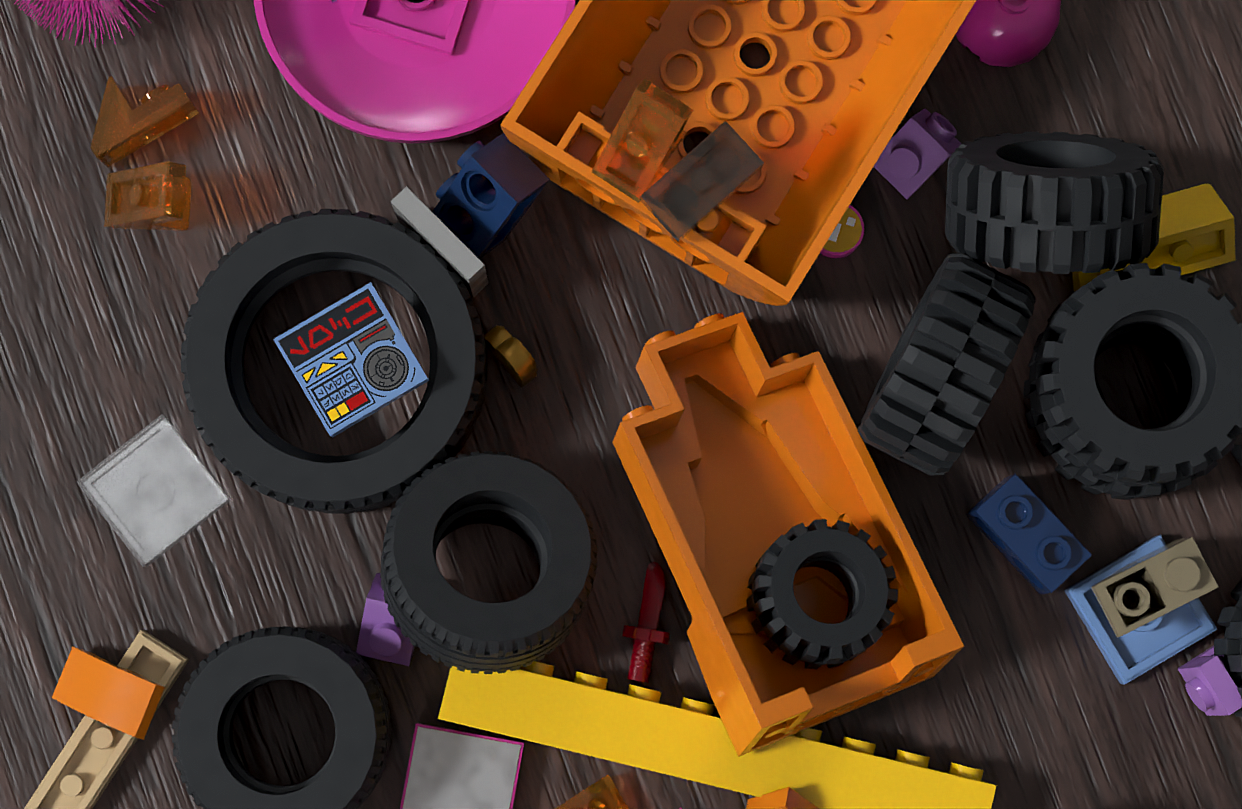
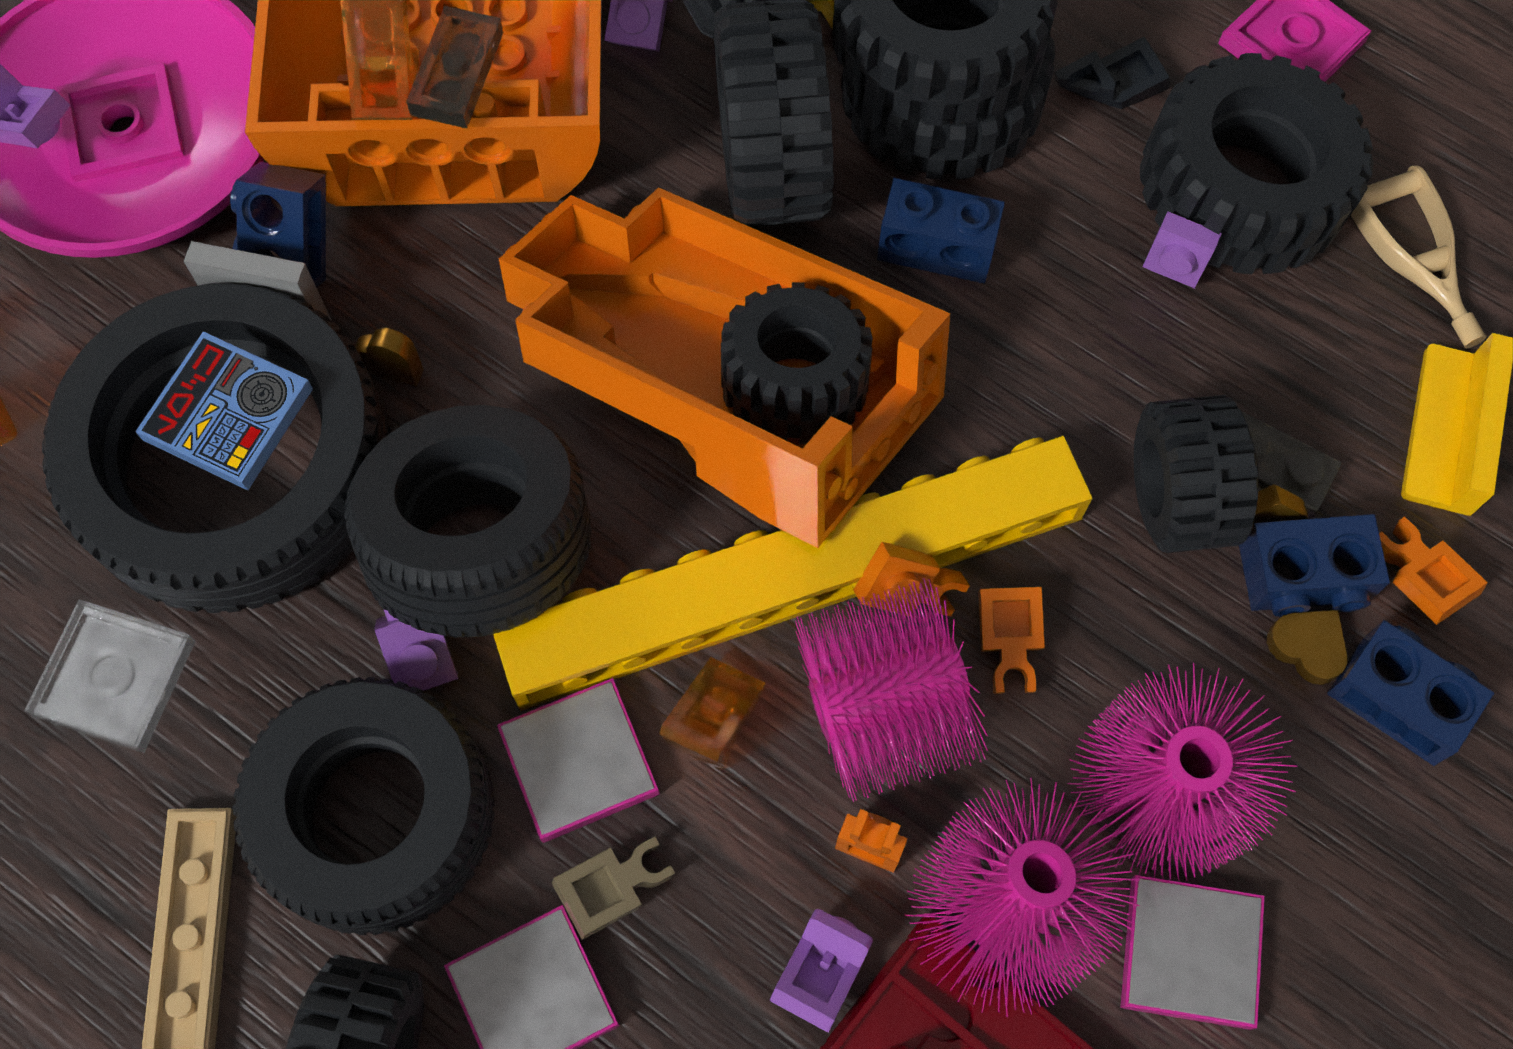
camera: 30 degrees left, 15 degrees down
orange slope [51,647,165,740] -> none
dark red piece [622,562,670,683] -> none
pearl gold tile [820,205,864,258] -> none
medium blue tile [1064,535,1217,685] -> none
dark tan slope [1091,537,1218,637] -> none

